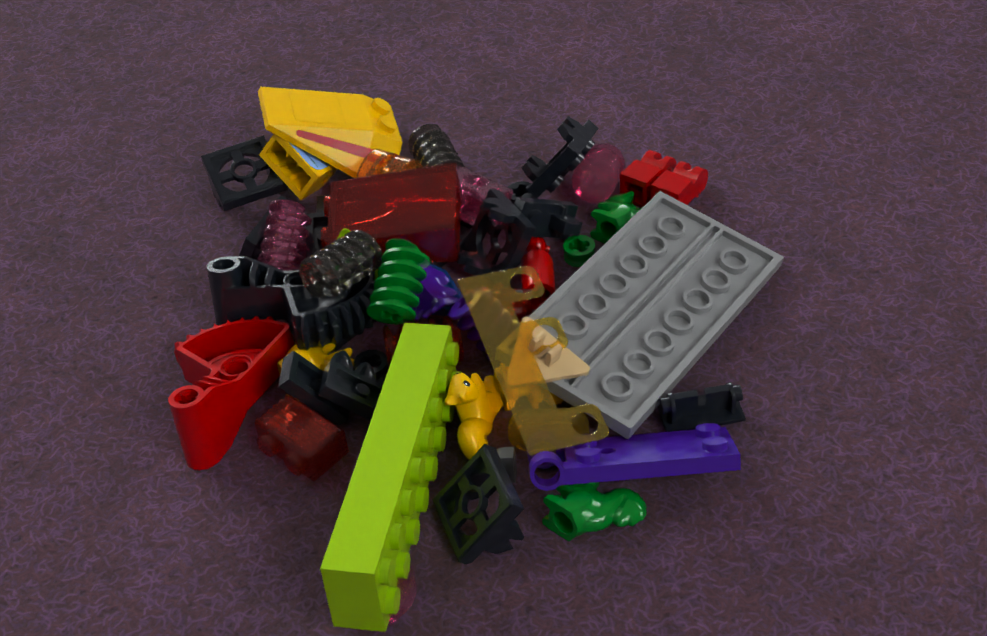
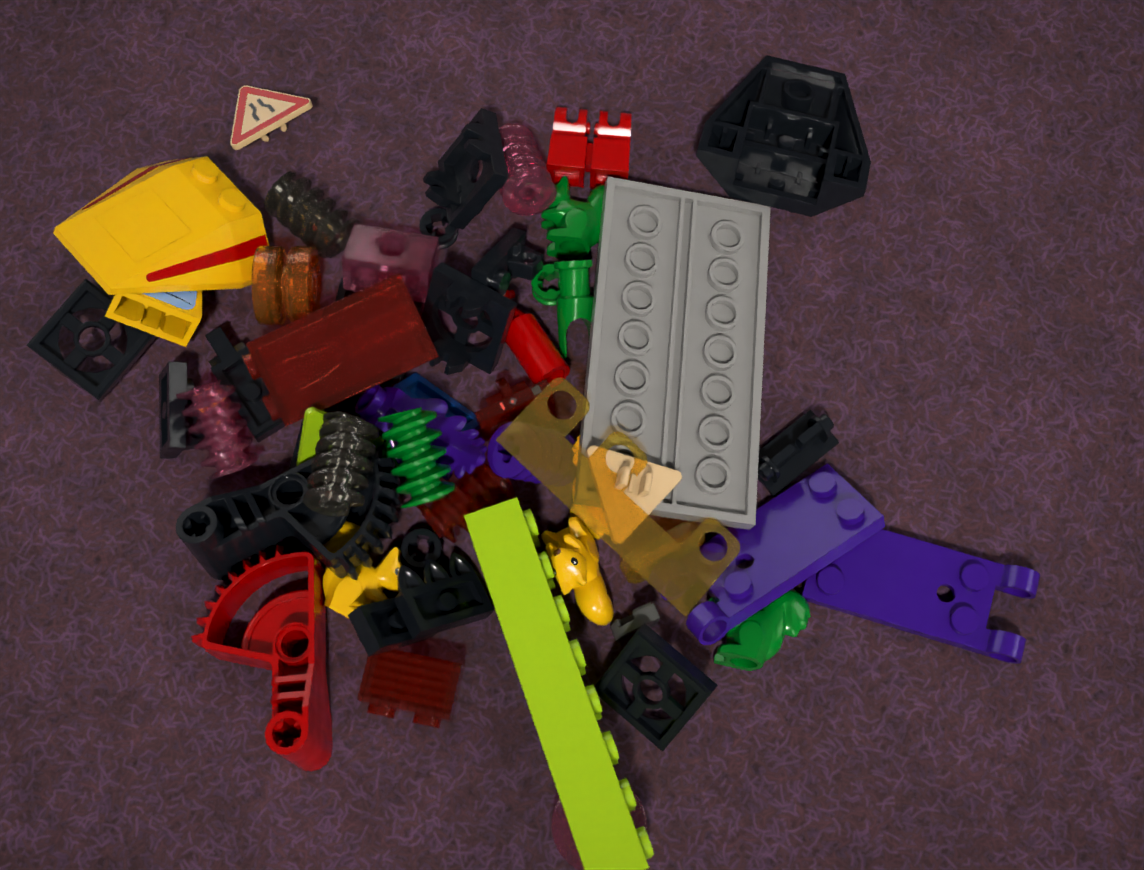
camera: 35 degrees left, 30 degrees up
none -> piece [230,85,313,150]
none -> green piece [554,260,593,359]
none -> black wedge [696,55,871,217]
none -> dark purple hinge [801,529,1040,664]

